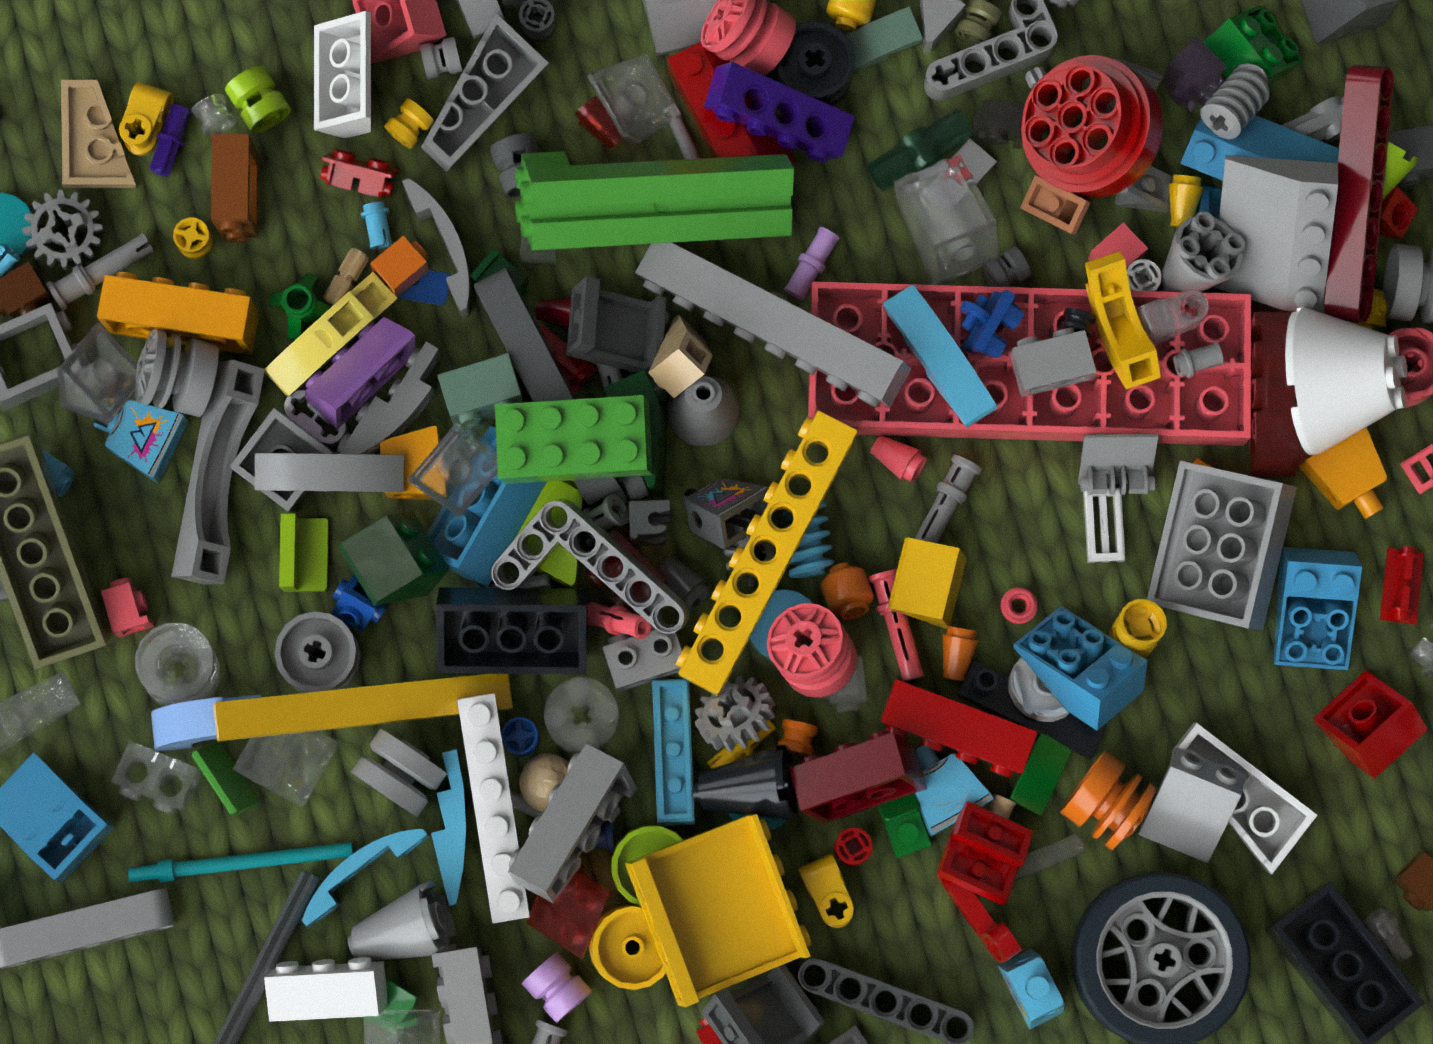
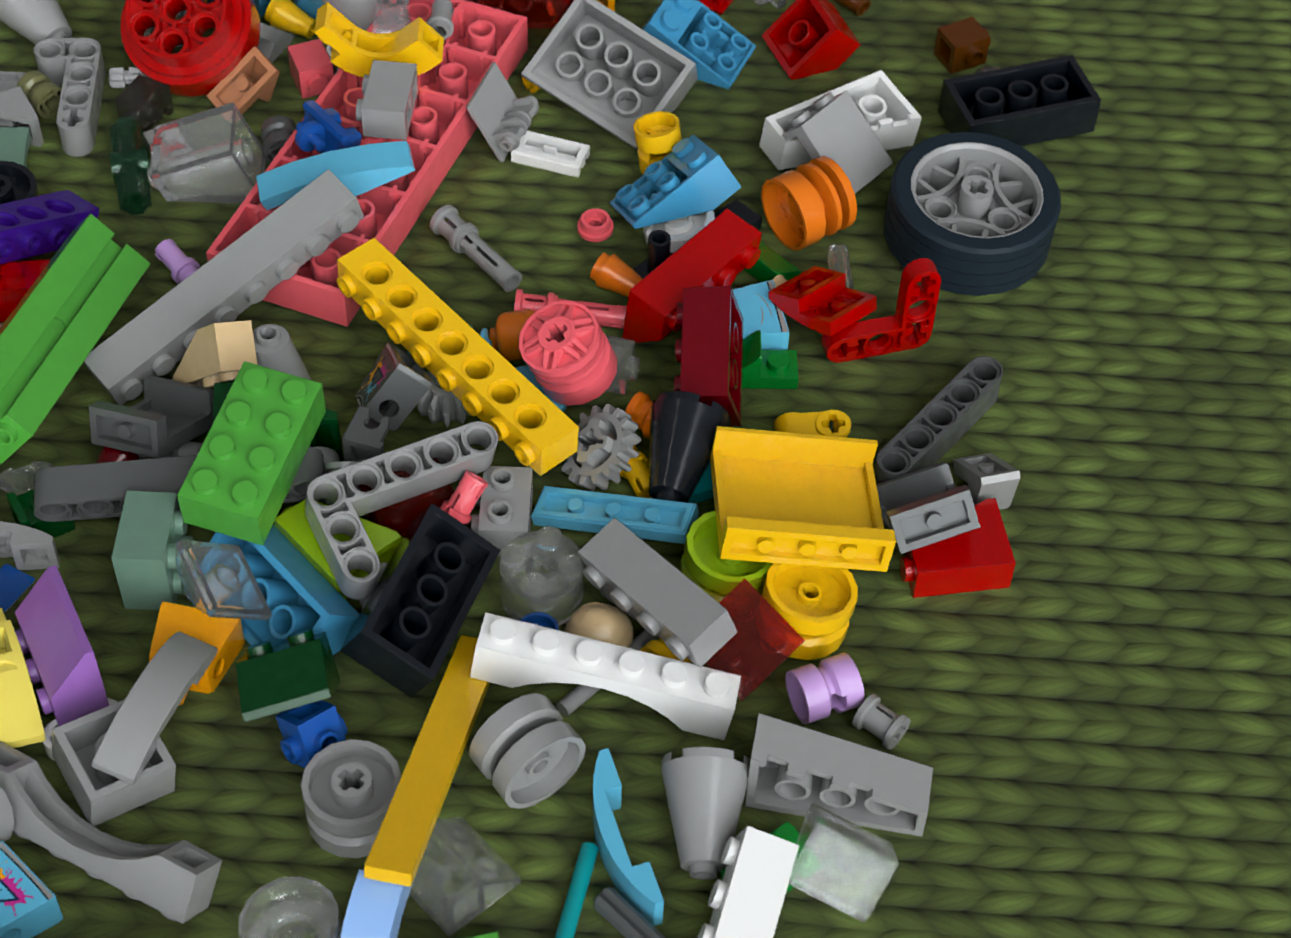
camera: 70 degrees left, 30 degrees down
lime panel [279,514,329,592] -> none
light grey slope [336,342,441,455] -> none
medium azure slope [431,749,466,908] -> none
red wheel [834,827,872,867] -> none
coral cone [870,435,927,483] -> none
yellow slope [888,537,967,629] -> none
medium azure torso [997,949,1065,1030] -> none
black bush [1059,308,1096,337] -> none

